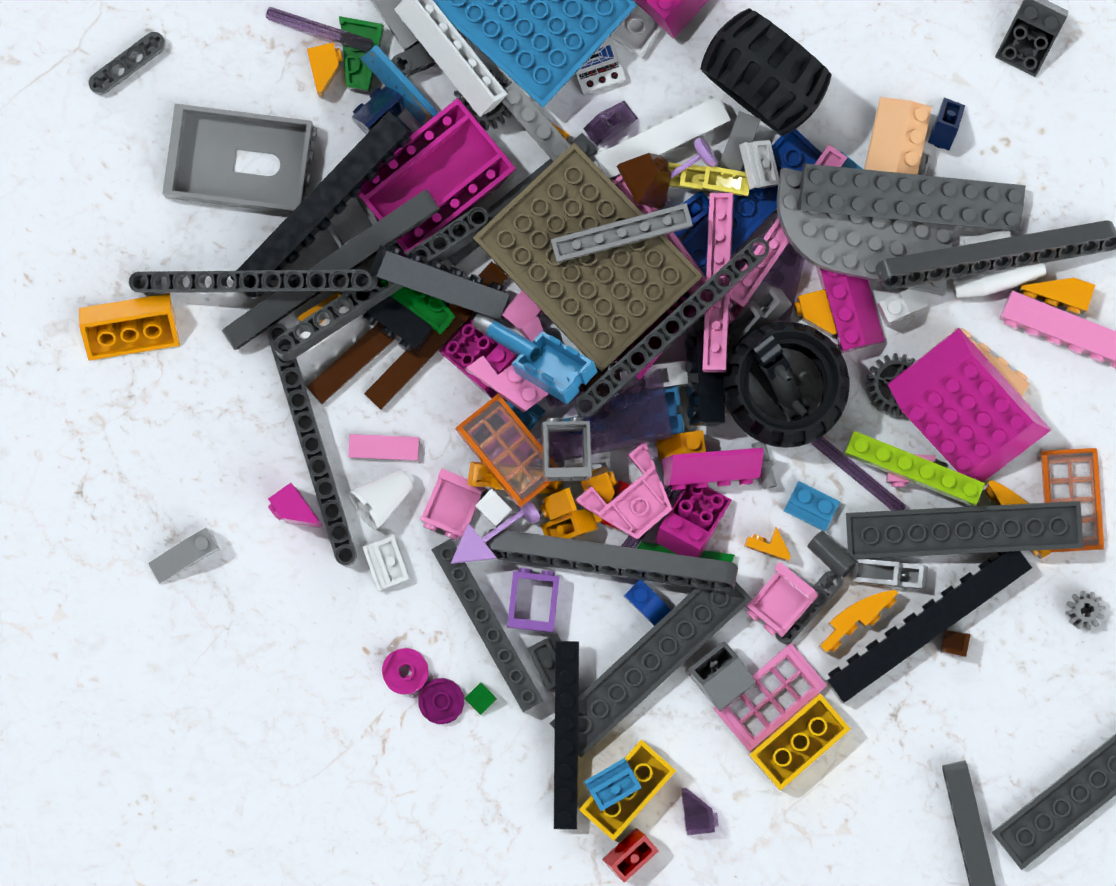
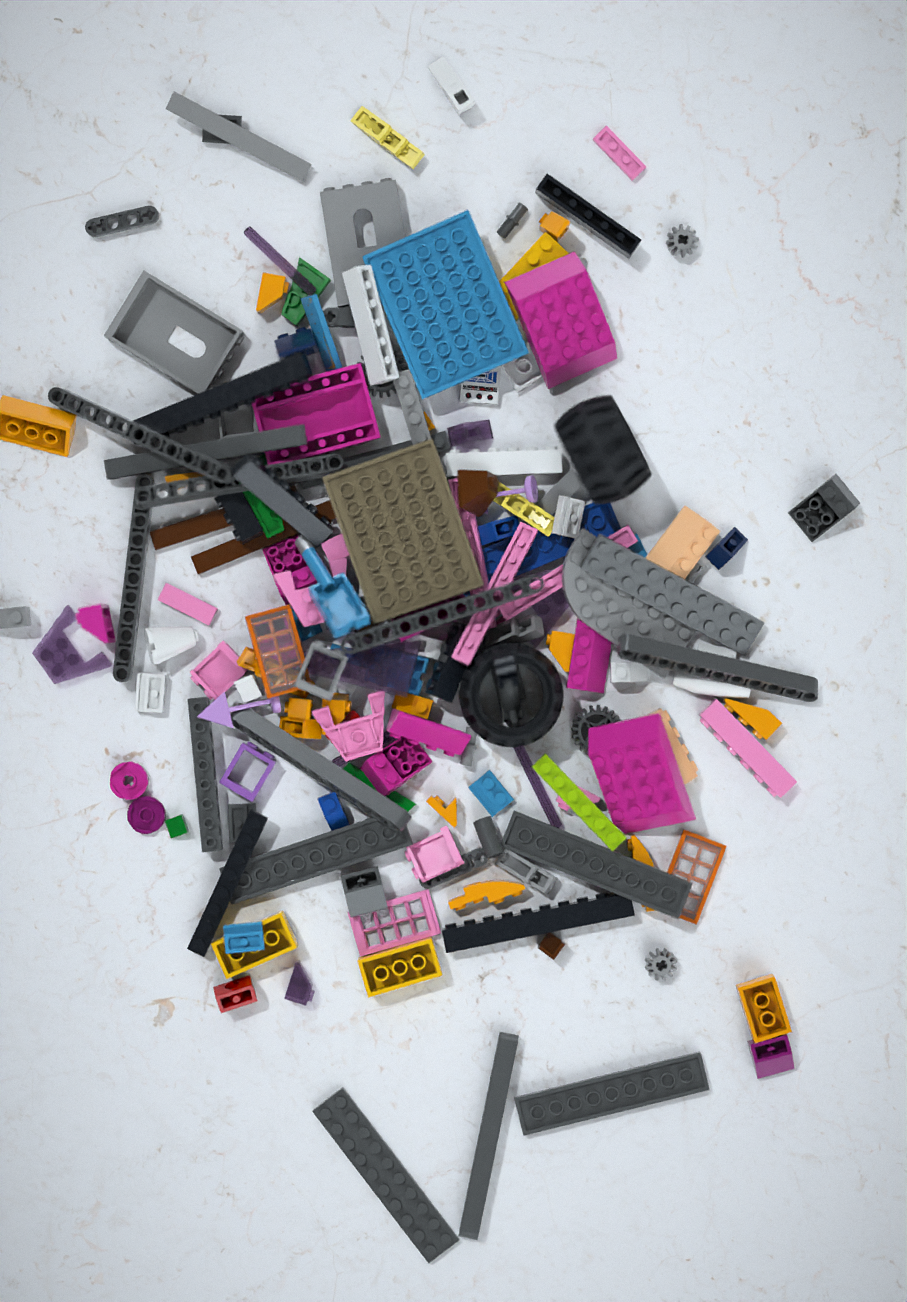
camera: 25 degrees right, 5 degrees up
light grey plate [551,203,693,263] -> none
none -> clear purple wing [32,605,113,684]

